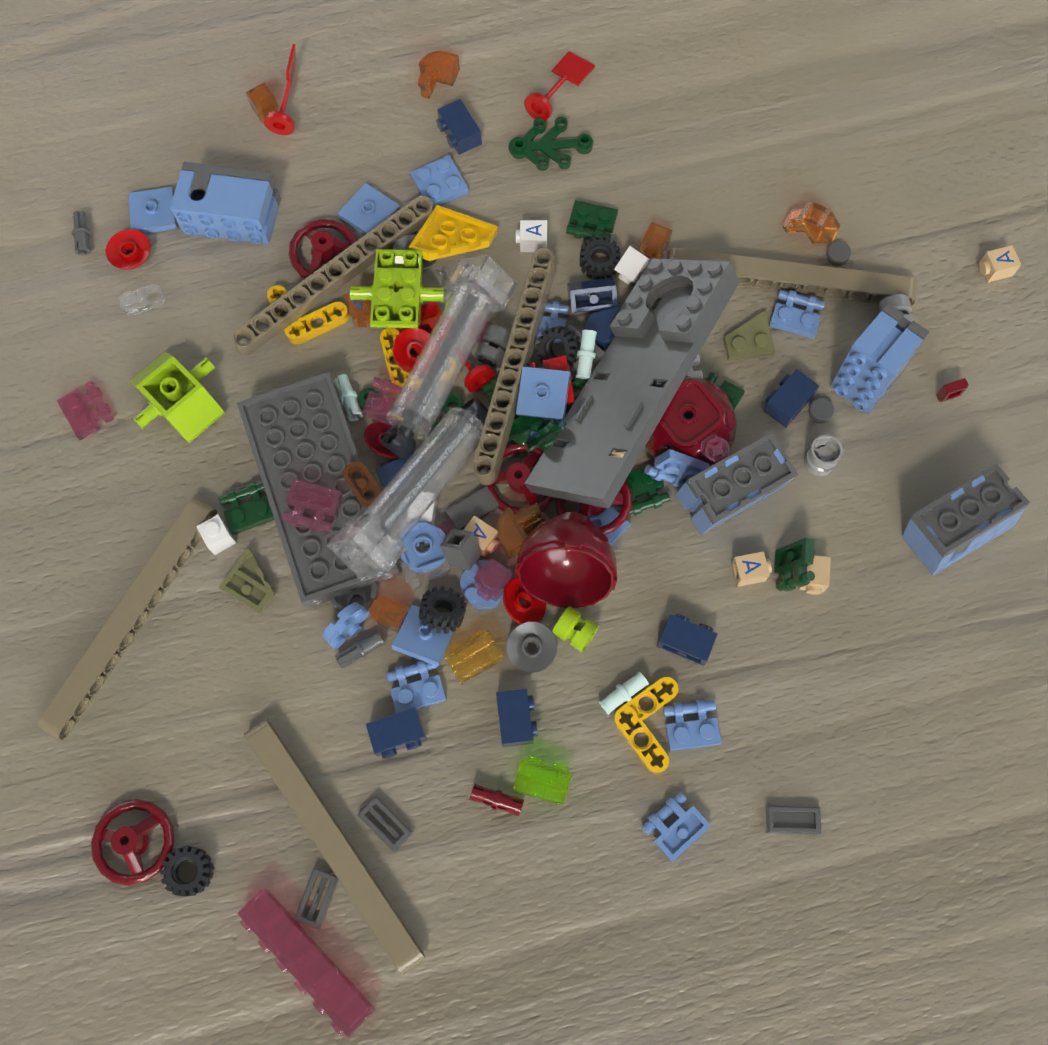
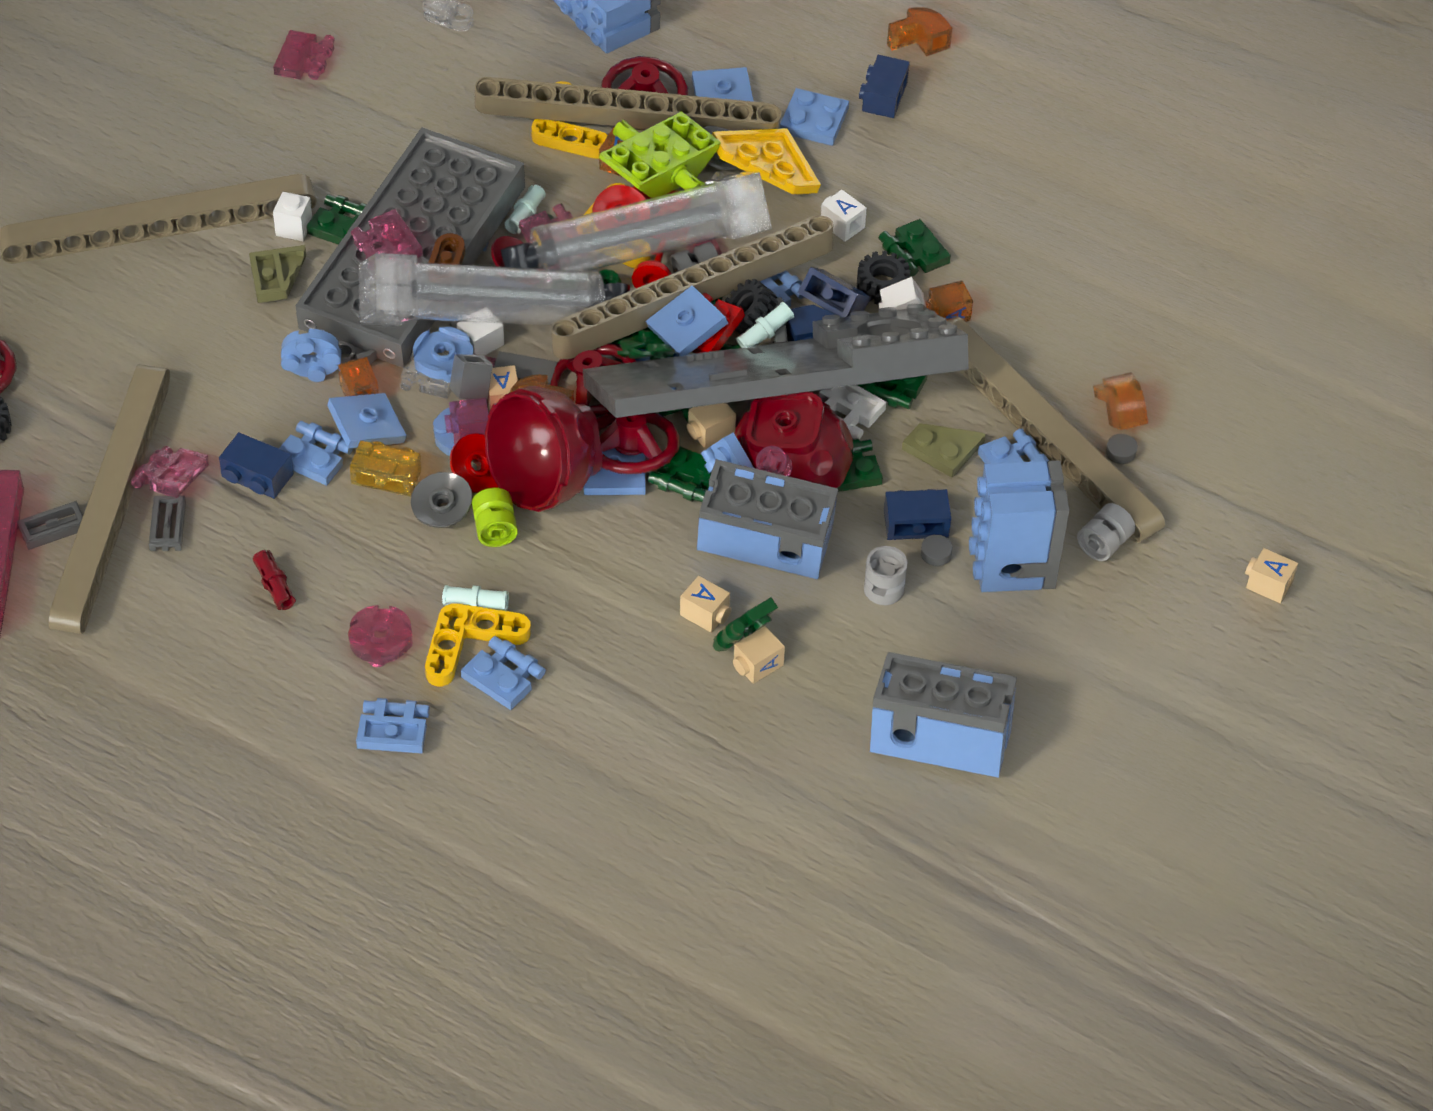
camera: 40 degrees right, 20 degrees down
lime slope [129,351,225,443] -> none
dark grey axle [335,631,385,668] -> none
black tyre [419,586,466,634] -> none
dark blue brick [496,689,538,748] -> none
dark green plant [508,117,593,171] -> none
clear neon green brick [513,756,572,806] -> none
red piece [524,51,595,121] -> none
dark blue brick [657,614,718,666] -> none
dark grey tile [766,806,821,835] -> none
dark red tile [936,378,969,402] -> none
none -> clear pink plate [131,446,209,498]
none -> clear pink plate [348,605,413,667]

